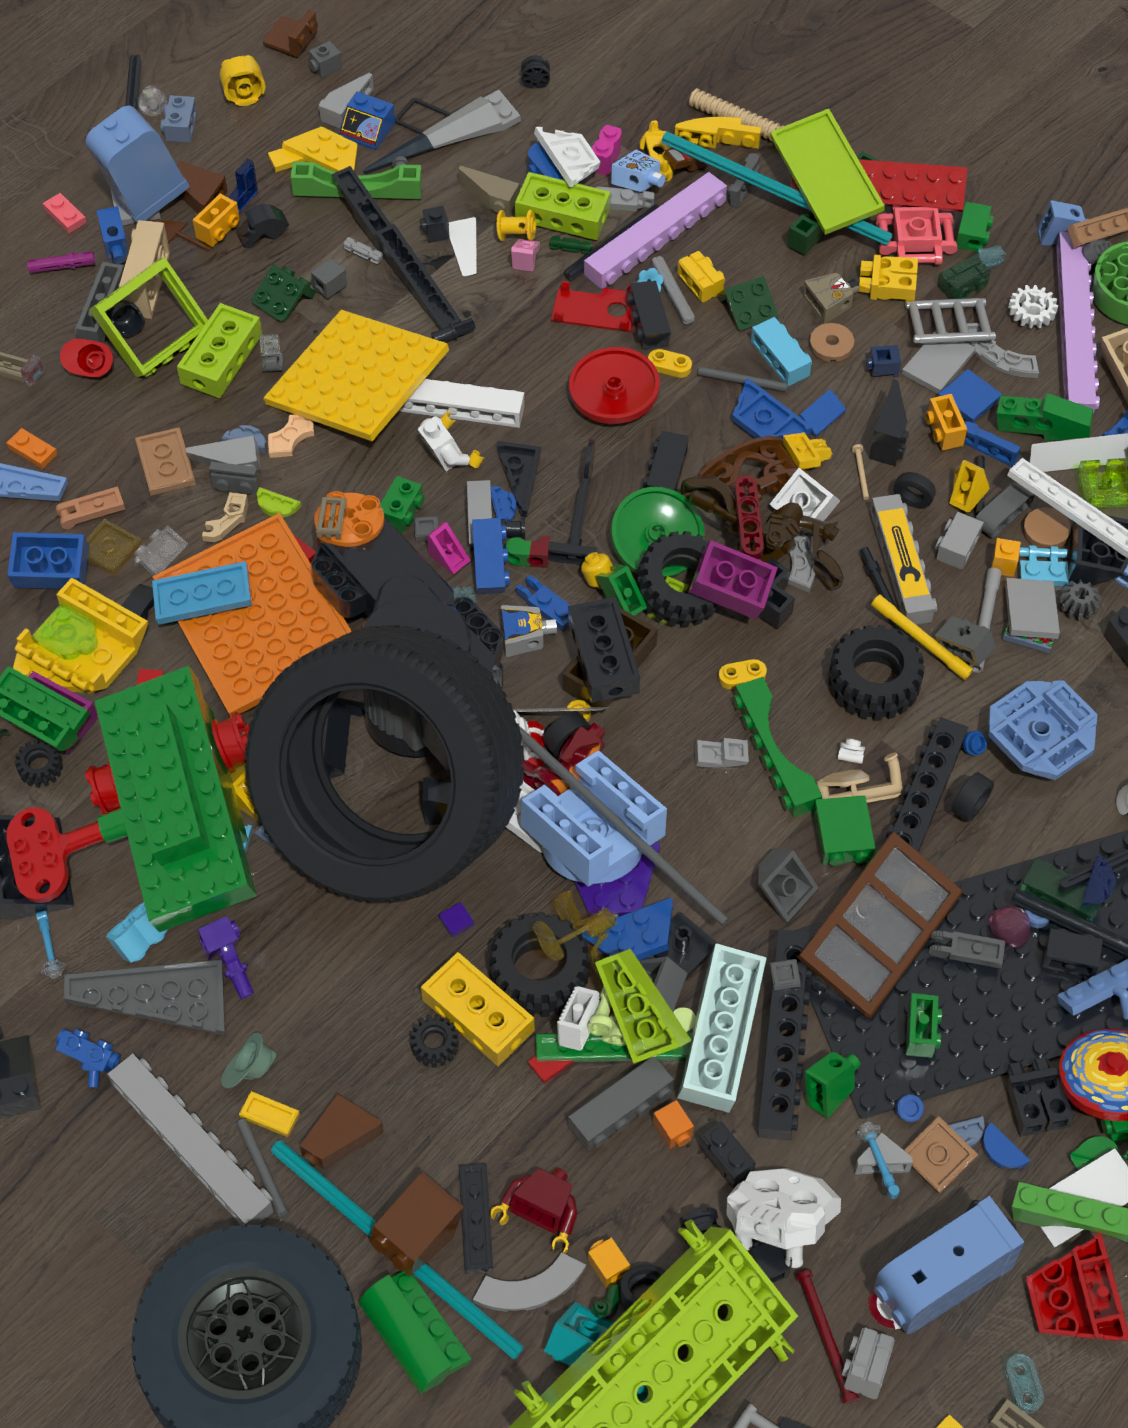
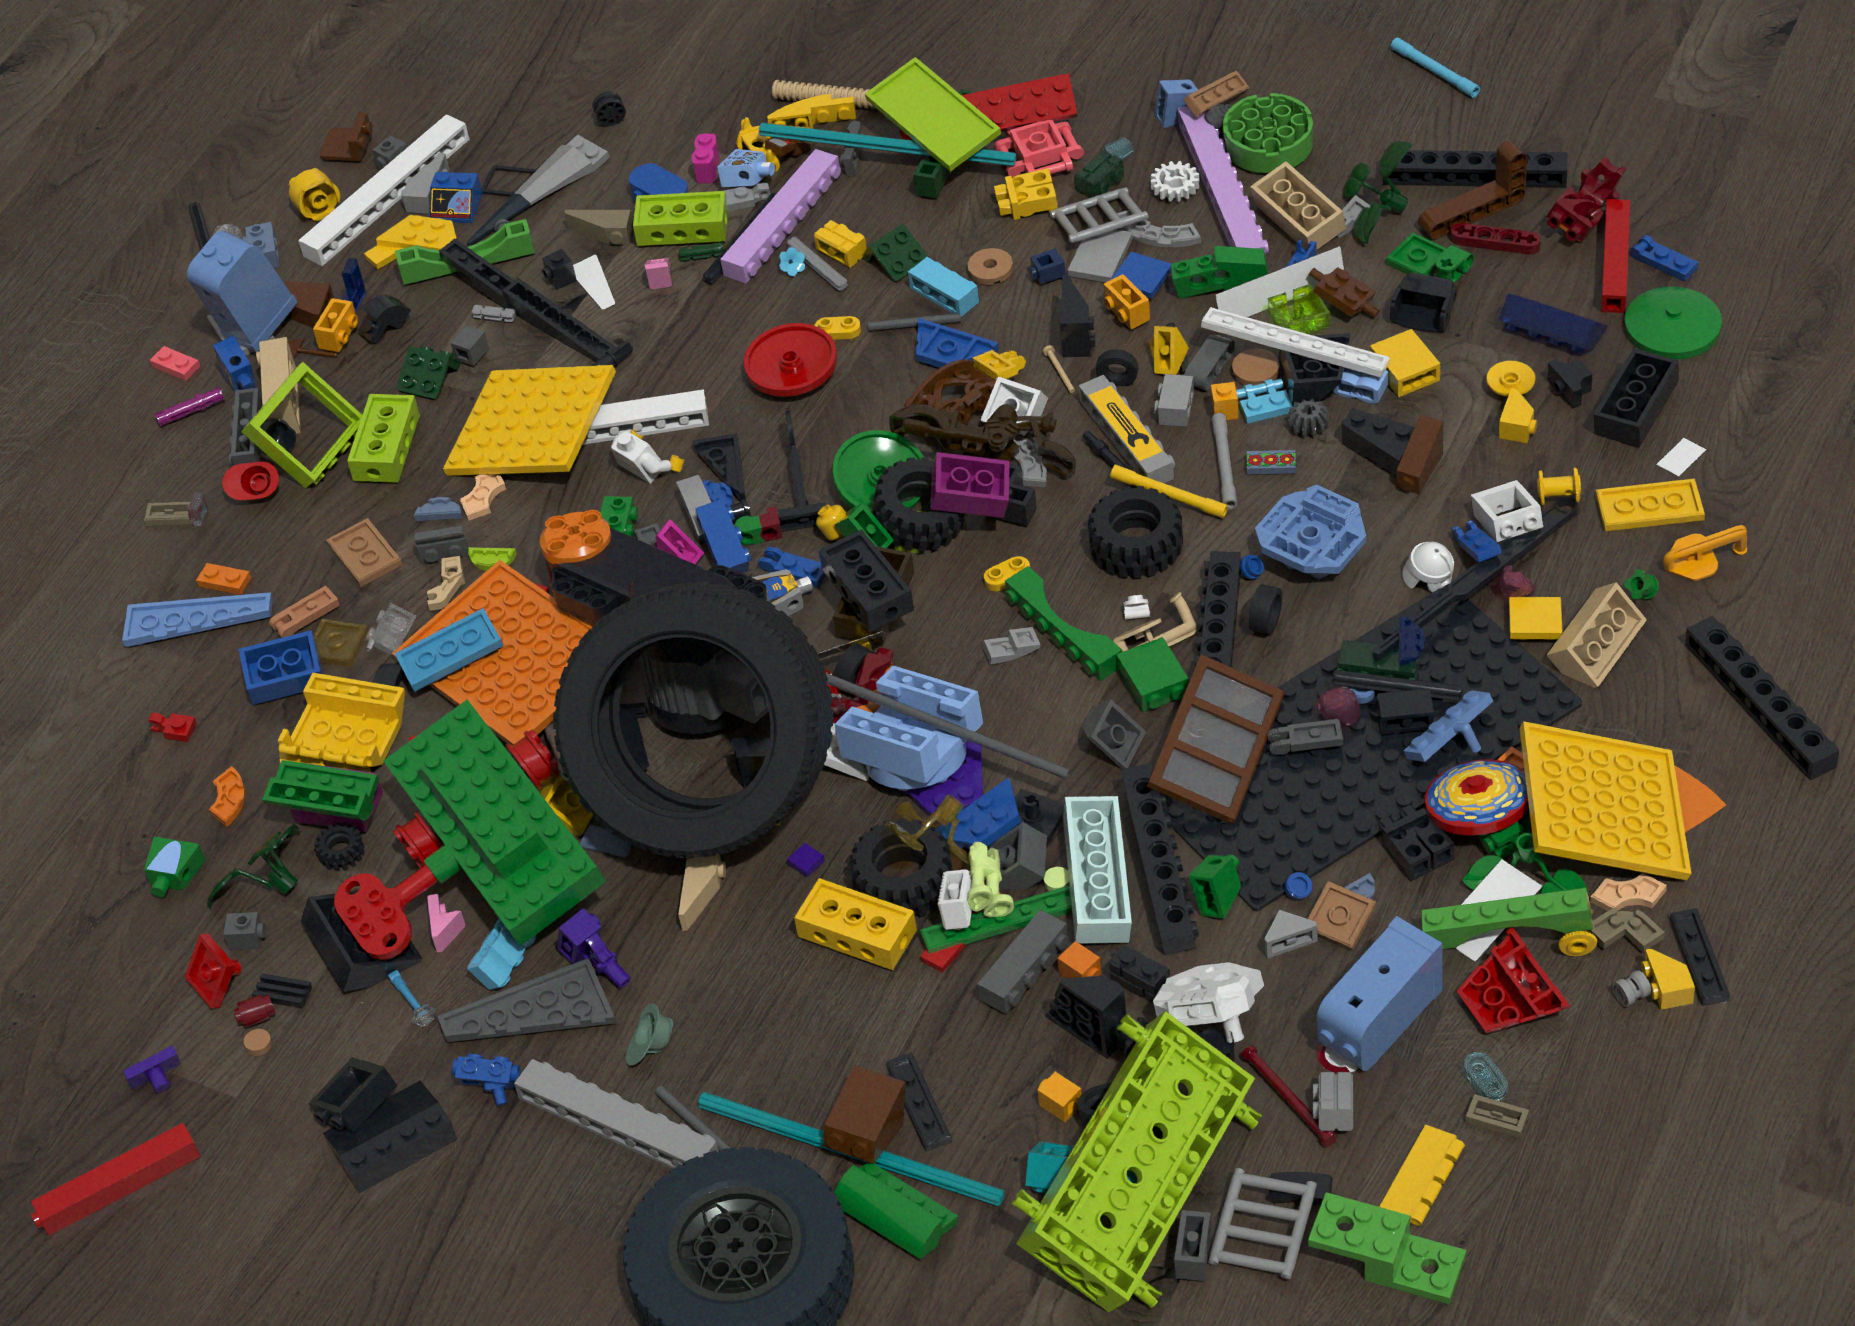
camera: 10 degrees left, 10 degrees down
clear neon green plate [32,603,98,660] -> none
light grey slope [186,436,261,470] -> none
yellow tile [239,1091,300,1138] -> none
leg [260,334,283,372] -> none
reddish brown slope [300,1094,384,1169] -> none
dark tan tile [316,497,347,539] -> none
black tyre [410,1015,459,1068] -> none
light grey tile [473,1252,586,1312] -> none
dark red torso [491,1168,578,1254] -> none
yellow hose [496,210,536,241] -> none
white wing [534,127,600,187] -> none
red piece [551,281,633,333] -> none
dark green arm [591,1284,620,1319] -> none
lime wedge [595,949,692,1063] -> none
black brick [625,280,671,349] -> none
black brick [643,431,689,492] -> none
dark red beam [734,476,764,559] -> none
dark grey tile [770,959,800,991] -> none
blue slope [800,389,846,437] -> none
dark tan torso [803,273,859,324] -> none
dark azure piece [856,1122,900,1199] -> none
green brick [906,993,942,1058] -> none
dark grey brick [935,616,996,666] -> none
green brick [957,202,994,253] -> none
blue hinge [964,421,1021,467] -> none
blue tile [983,1122,1031,1169] -> none
light grey tile [1005,578,1060,639] -> none
none -> white brick [298,114,470,266]
none -> bright pink slope [427,894,465,953]
none -> tan slope [678,853,726,931]
none -> black wedge [1045,975,1126,1059]

